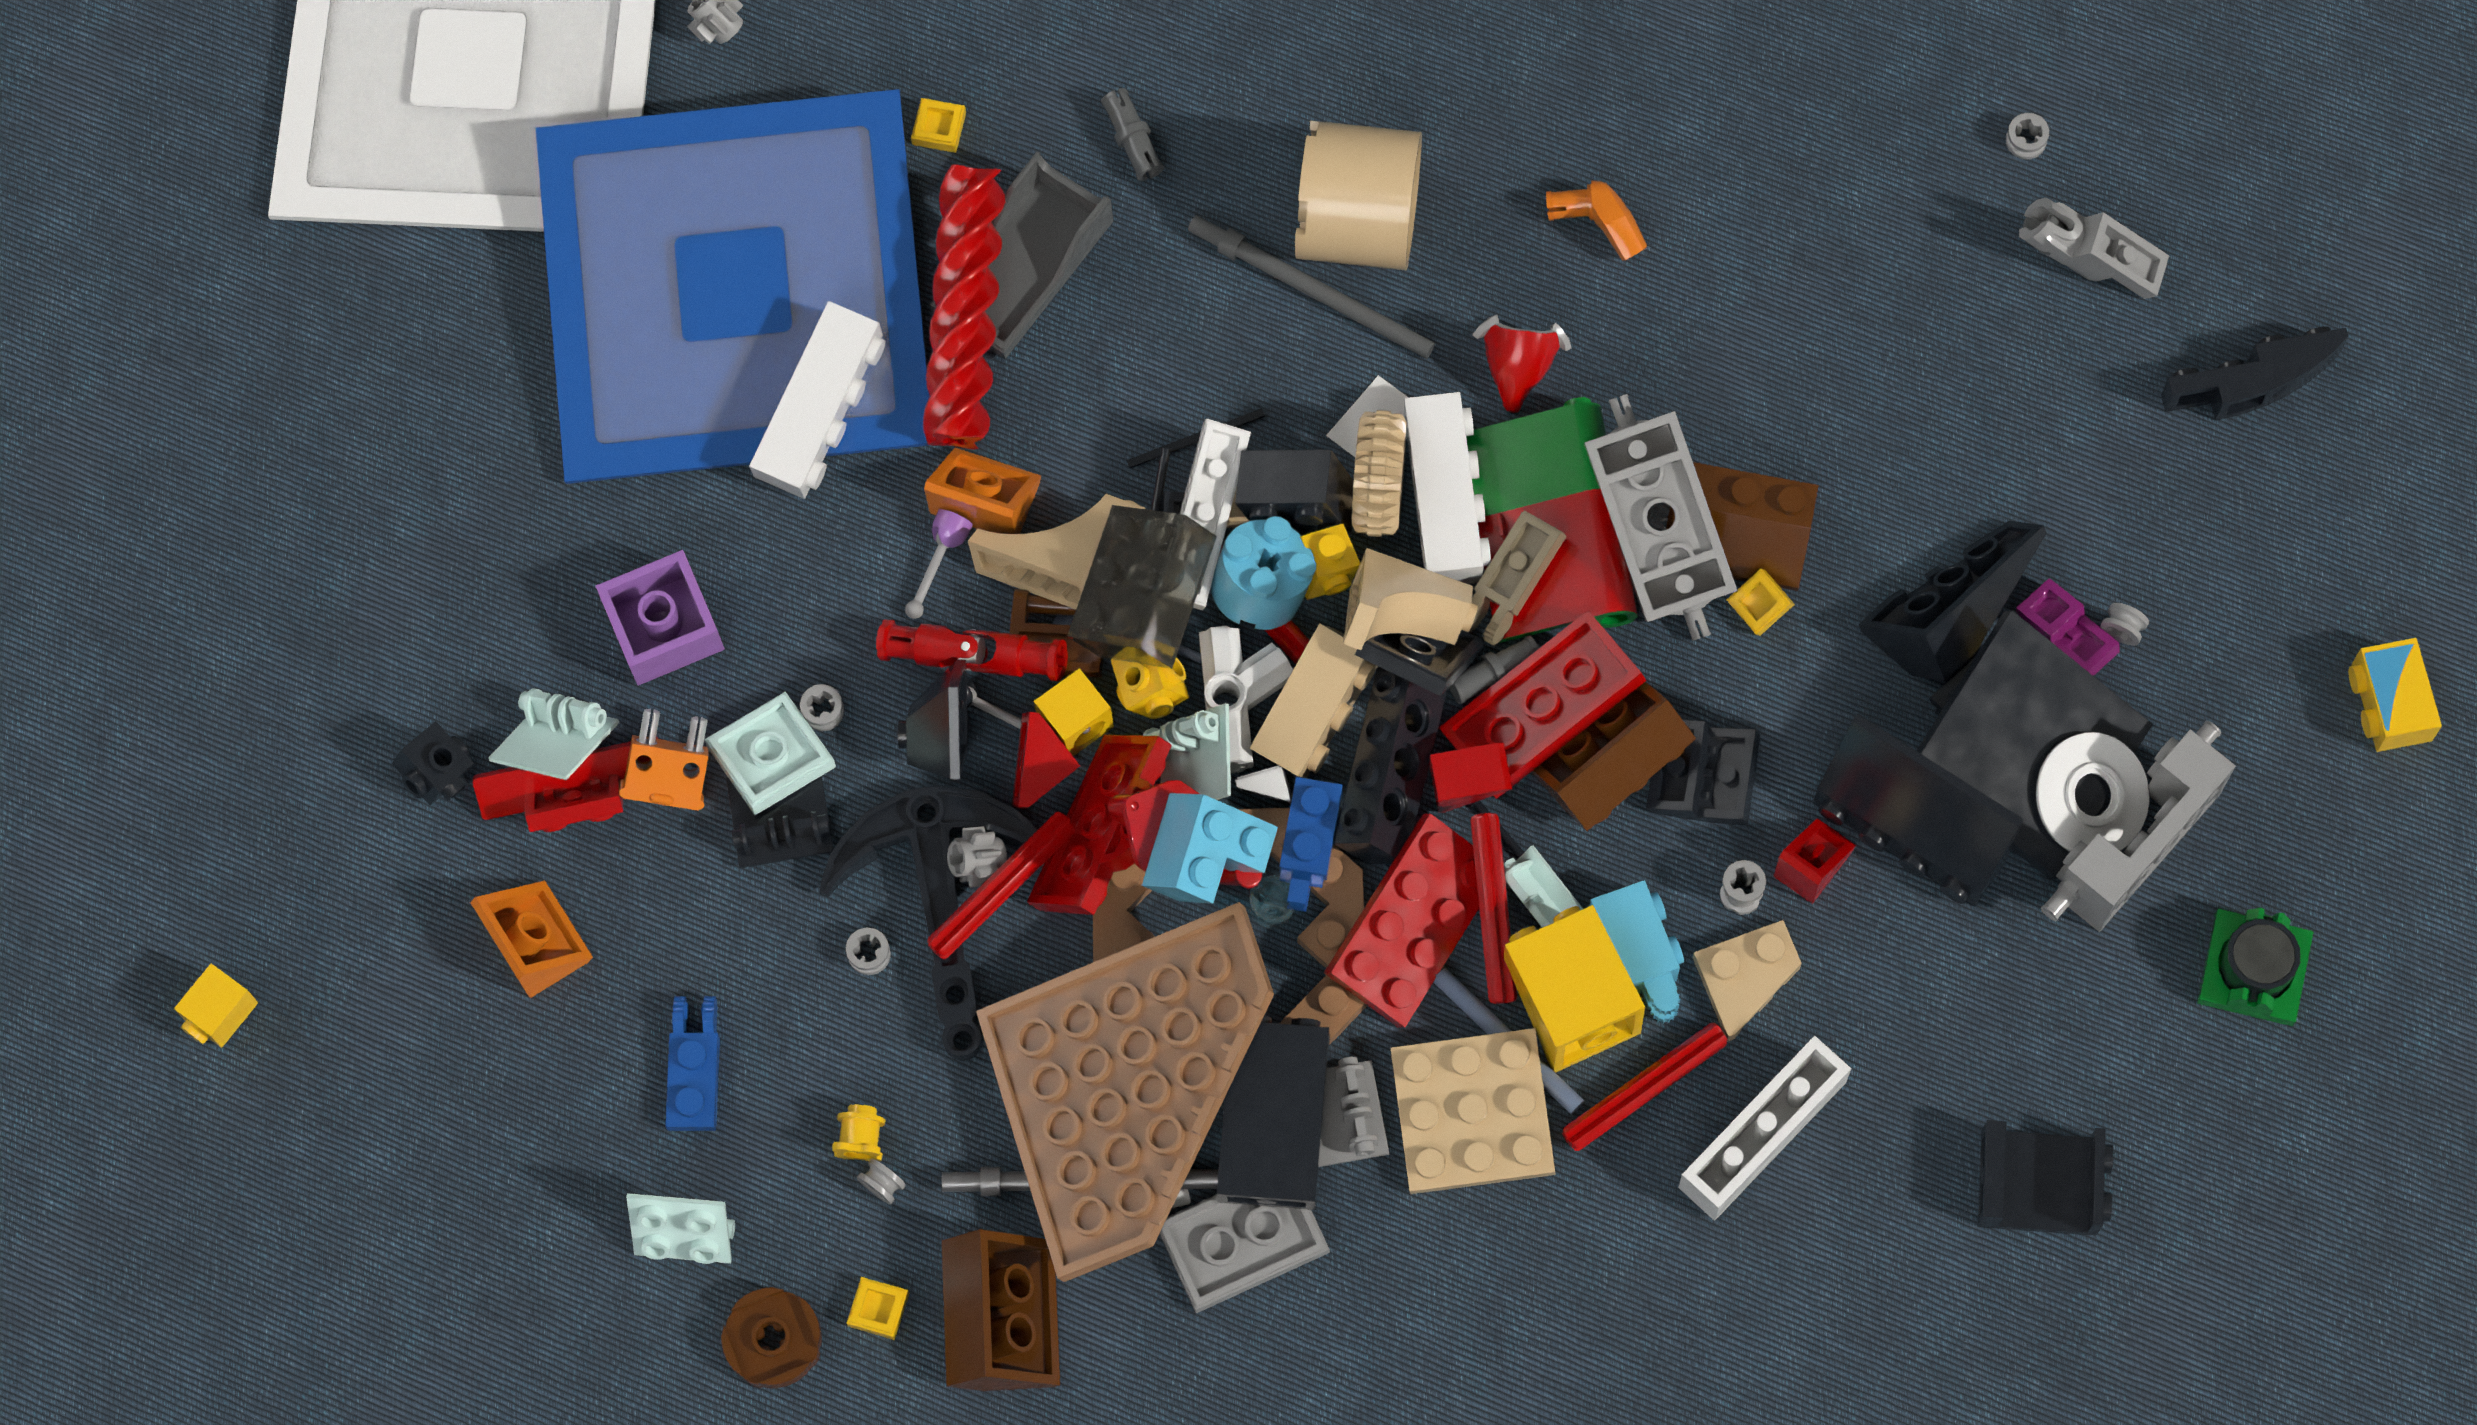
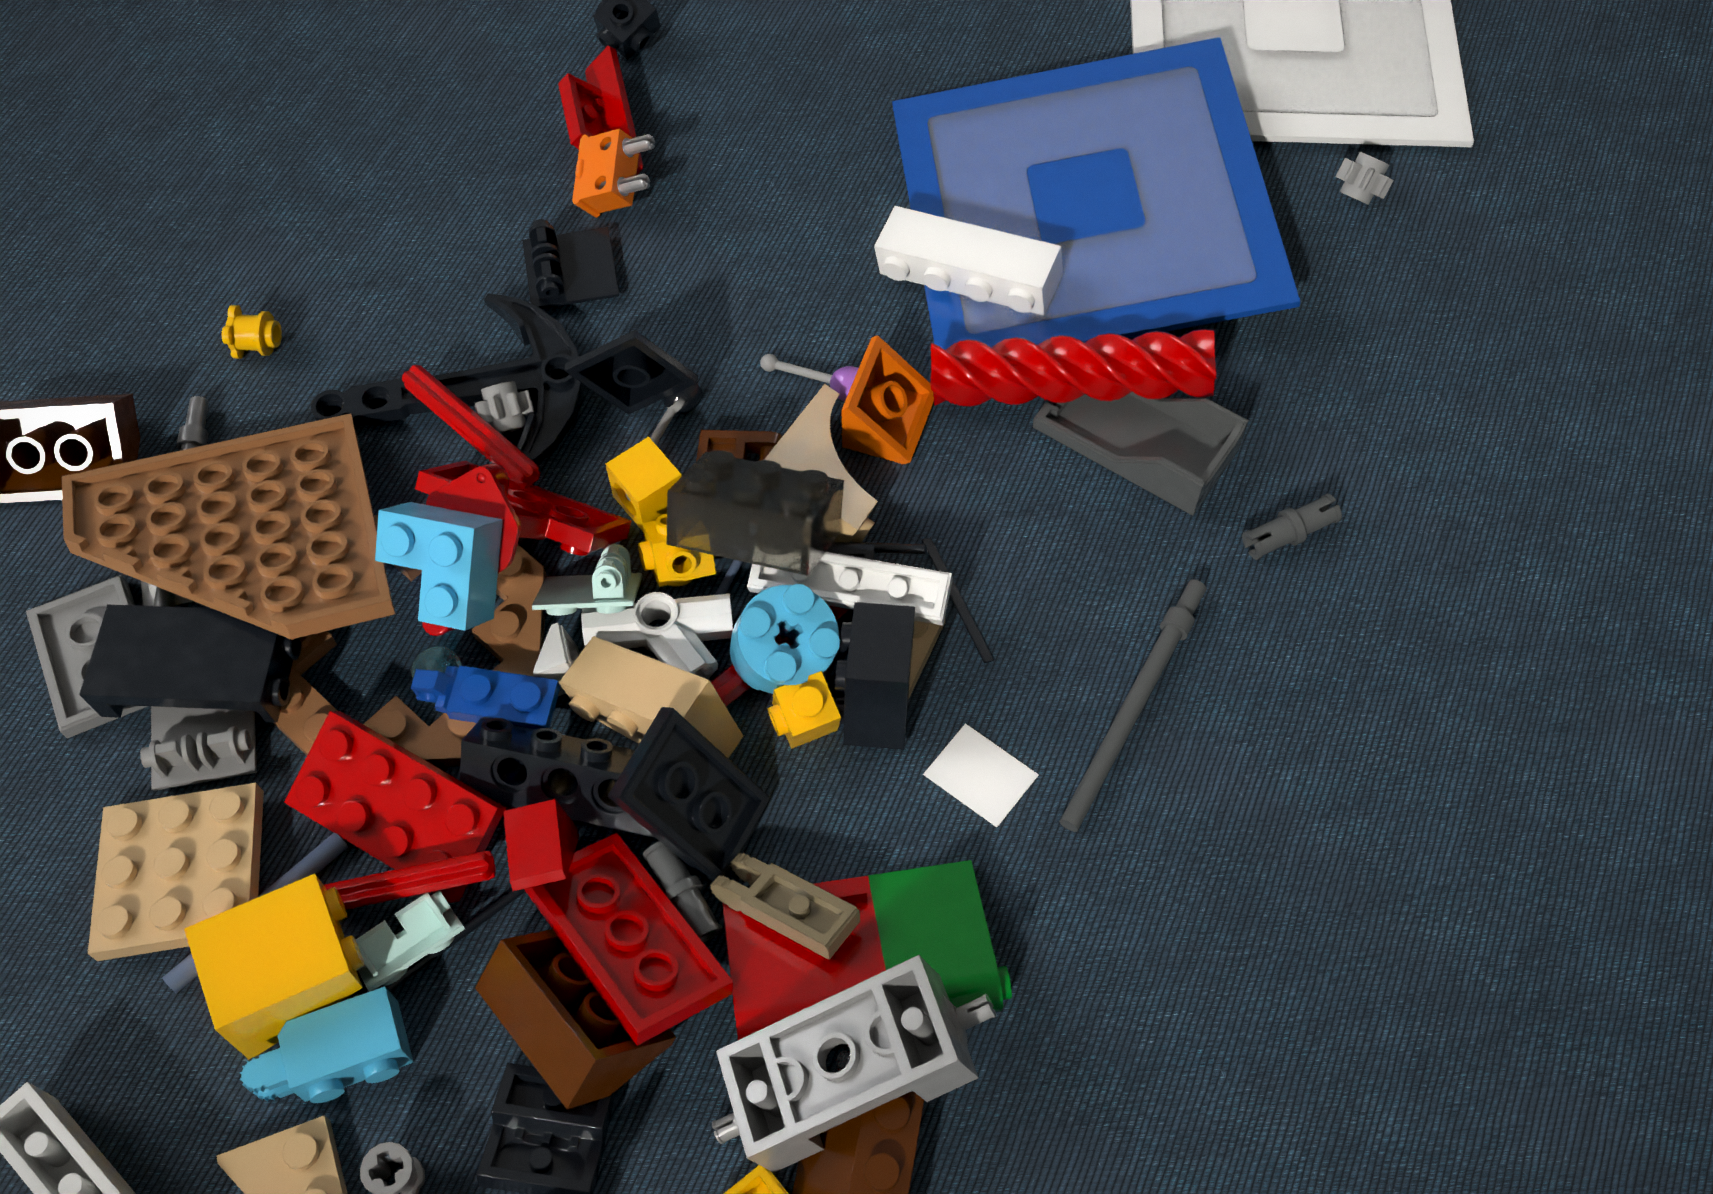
camera: 85 degrees right, 10 degrees down
orange slope [470,881,593,998] -> none
light aqua hinge [488,688,619,780] -> none
medium lavender brick [596,550,725,686] -> none
light aqua hinge [626,1193,735,1264] -> none
blue hinge [665,996,720,1131] -> none
light aqua tile [705,692,836,815] -> none
reddish brown plate [721,1287,822,1389] -> none
light grey bush [800,684,844,732] -> none
light grey bush [846,927,891,975] -> none
yellow tile [846,1277,910,1340] -> none
light grey bush [857,1158,906,1205] -> none
red piece [876,619,1068,681] -> none
yellow tile [911,98,966,153] -> none
red slope [1011,712,1080,809] -> none
tan brick [1295,120,1422,271] -> none
tan arch [1343,548,1478,650] -> none
tan gear [1352,410,1407,537] -> none
white brick [1404,392,1491,584] -> none
red hat [1472,315,1572,413] -> none
orange arm [1546,181,1647,261] -> none
red axle [1562,1023,1728,1151] -> none

